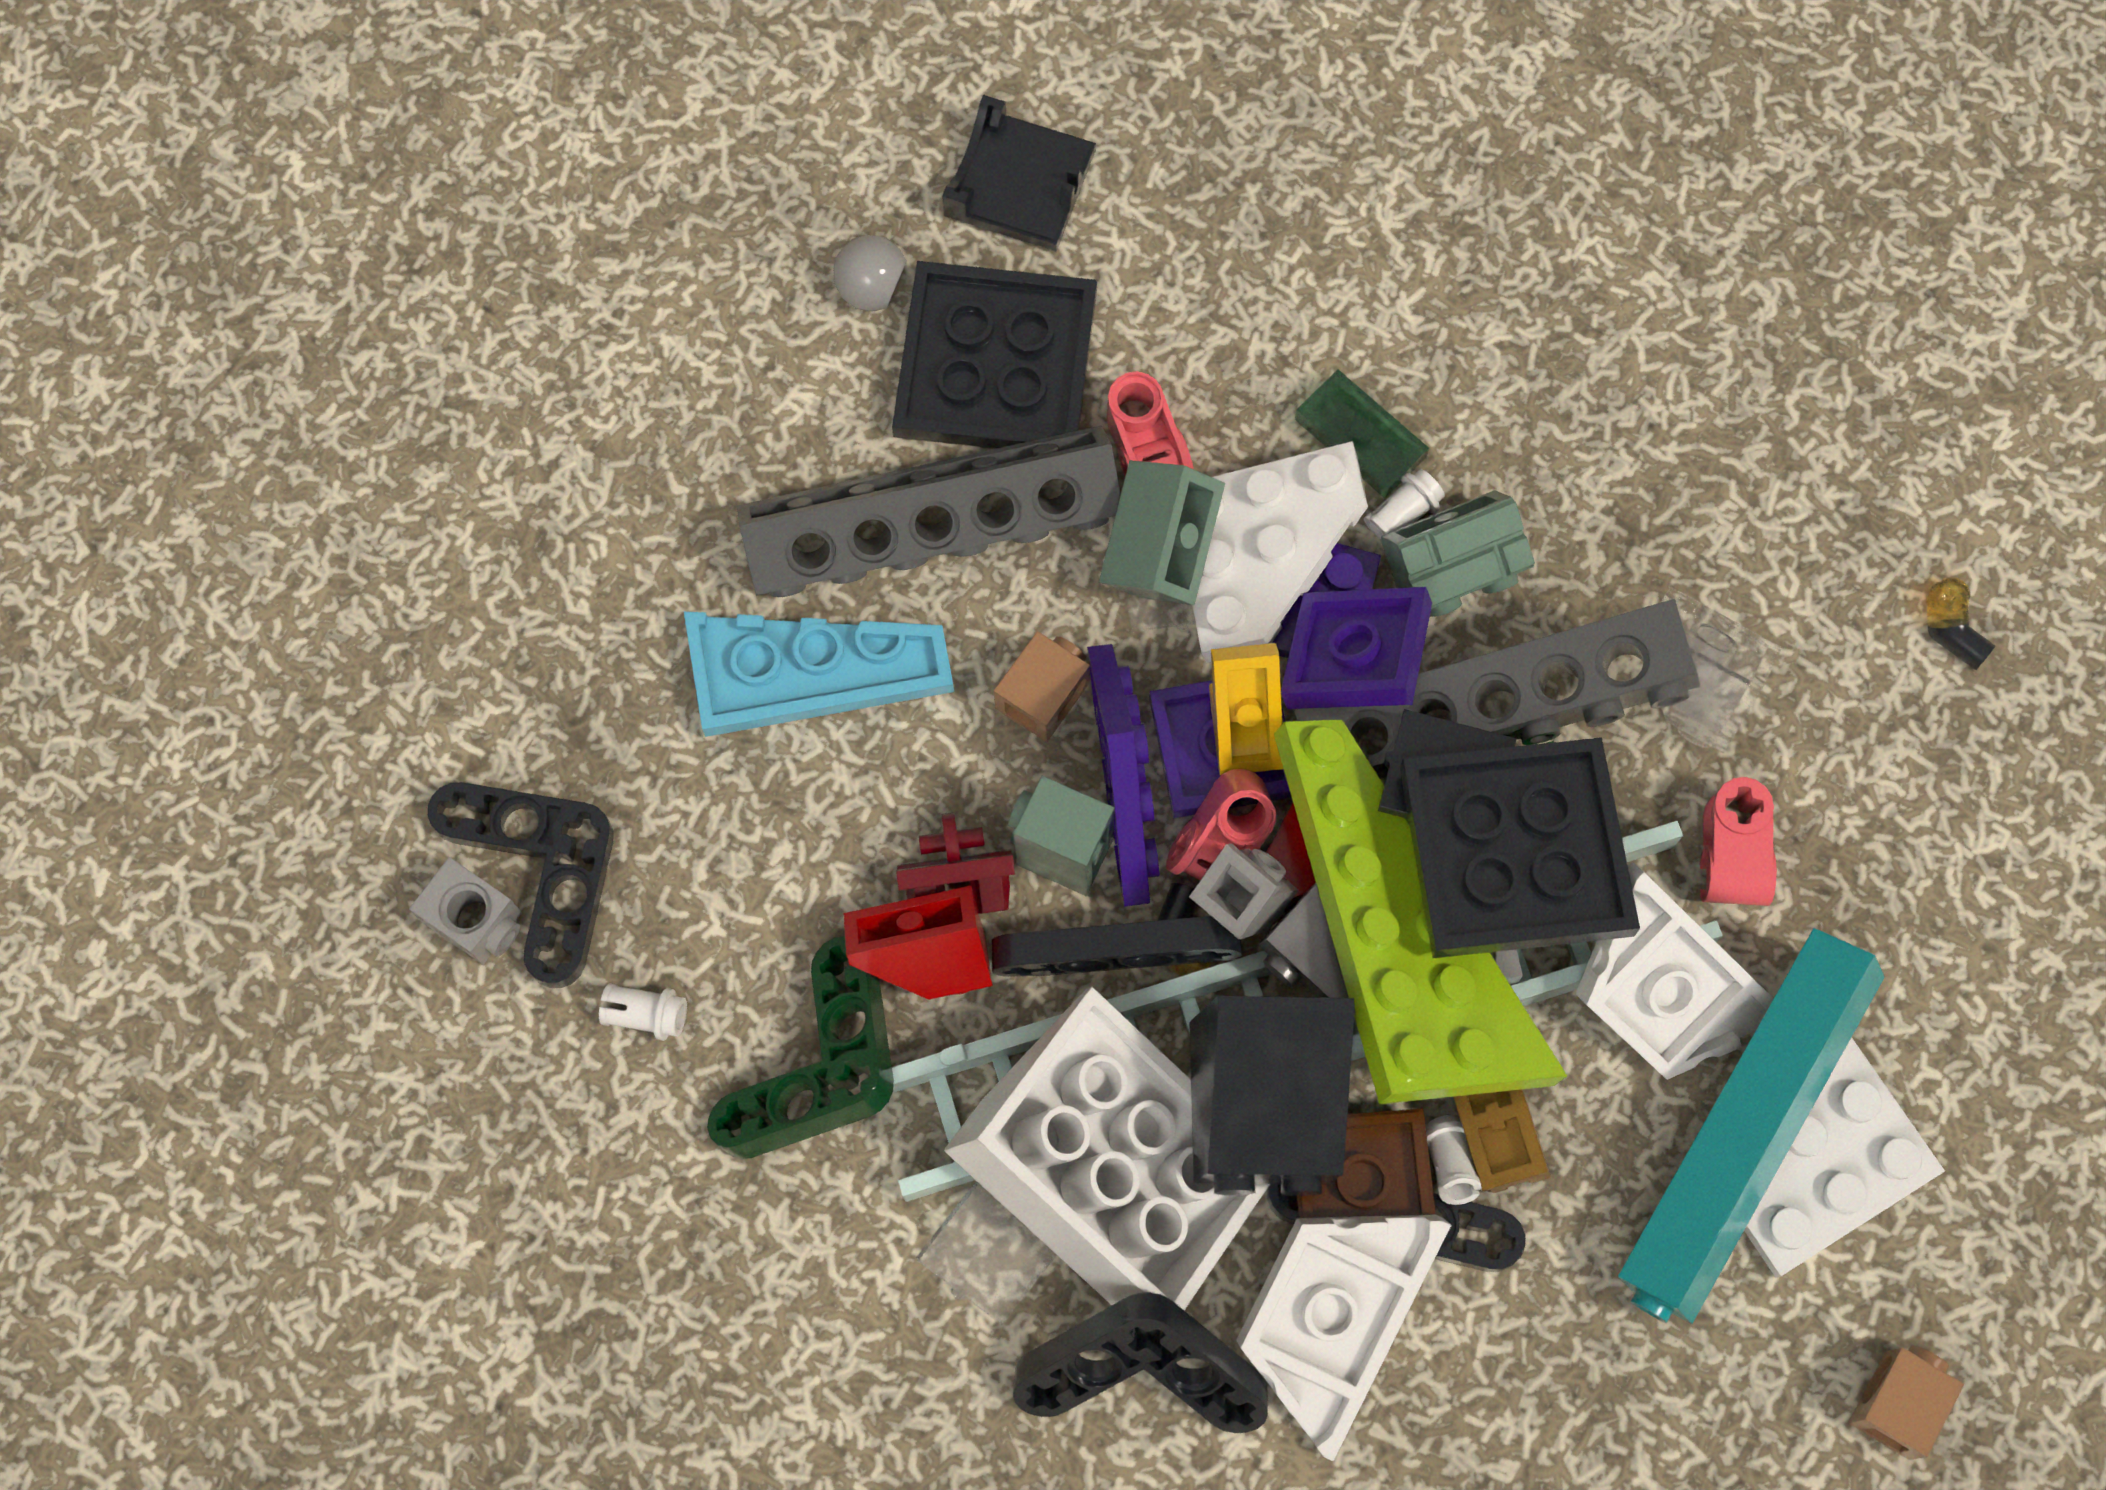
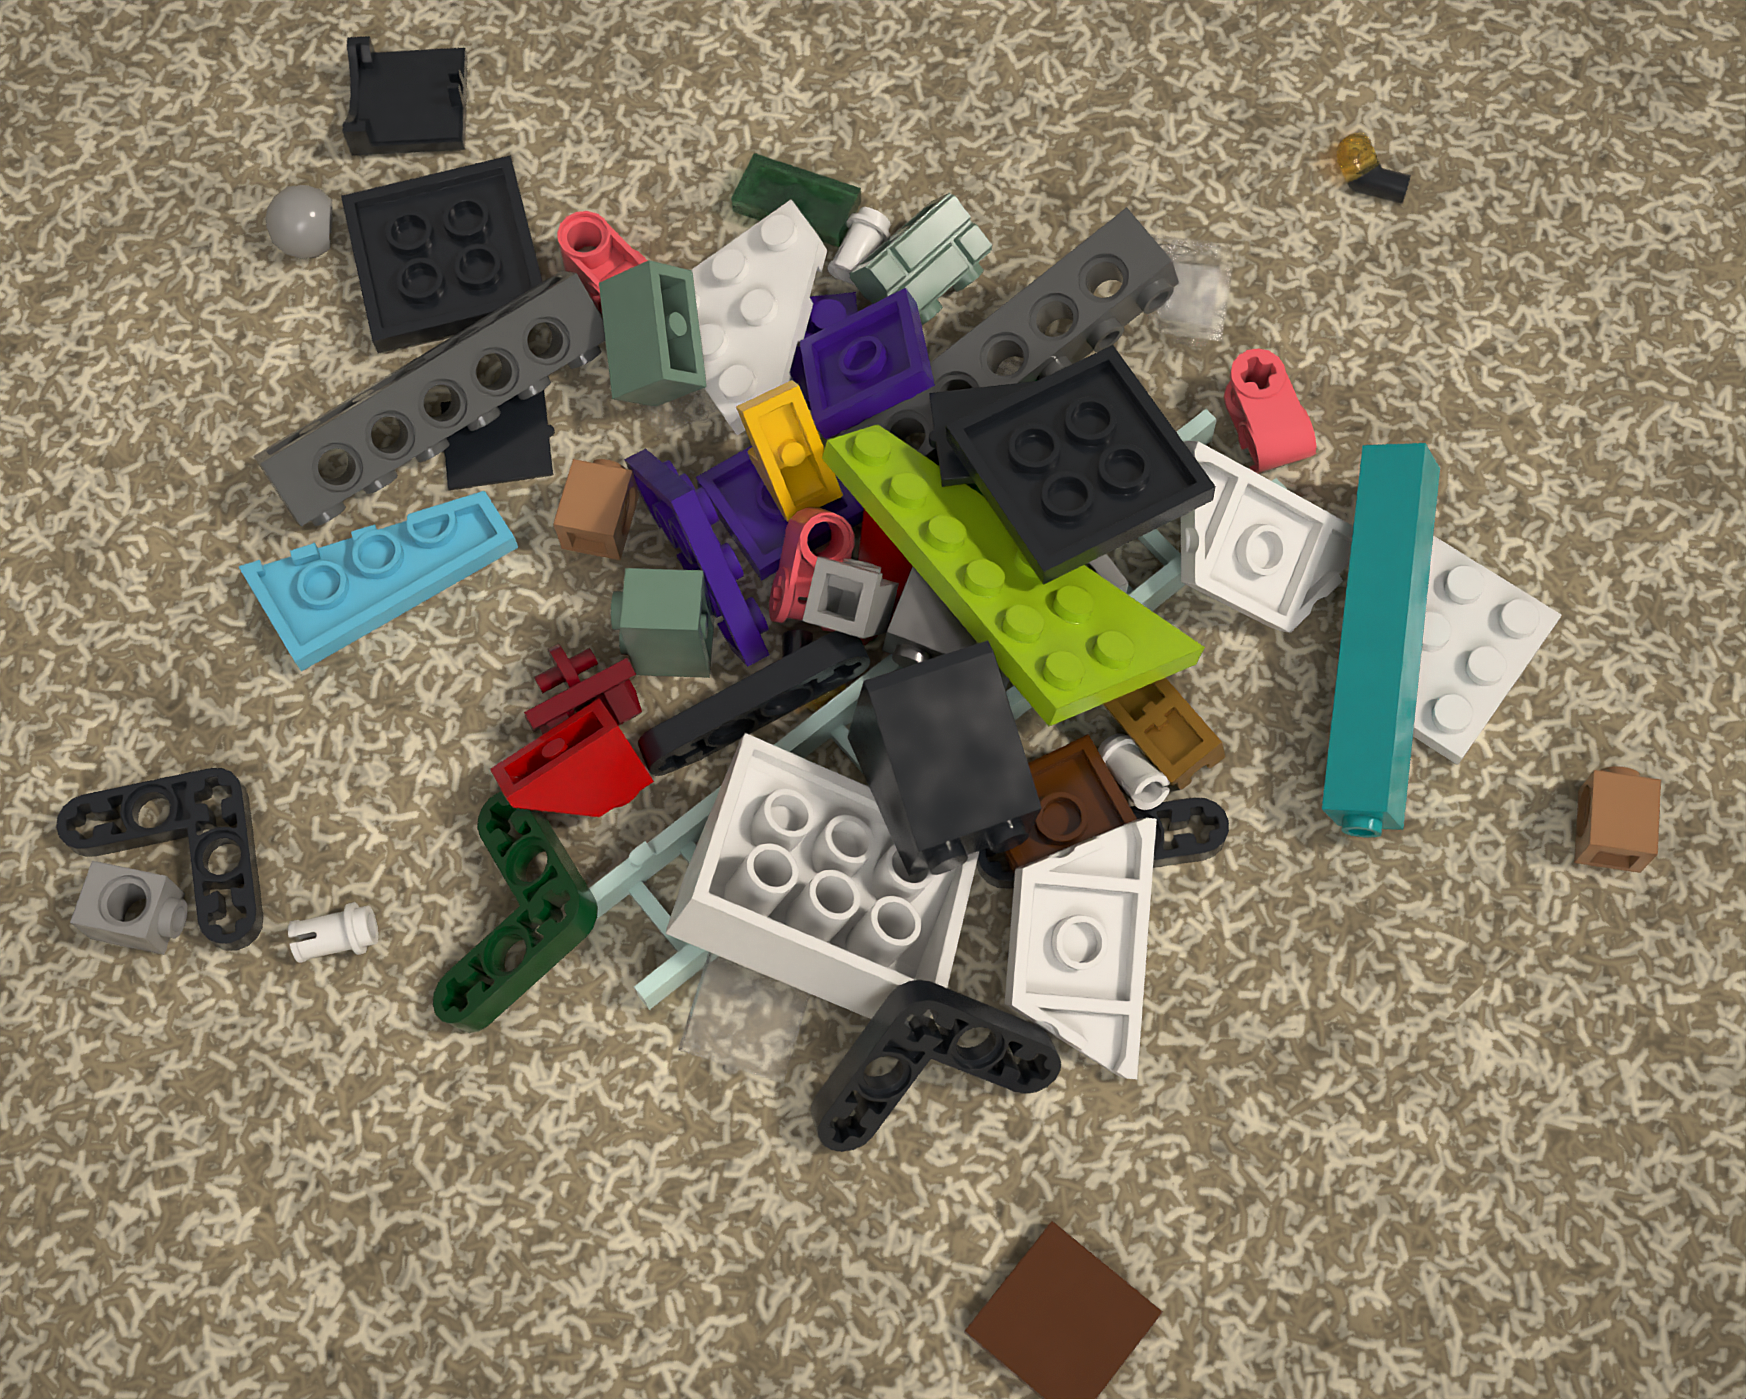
camera: 20 degrees left, 5 degrees down
none -> black piece [440,390,555,491]

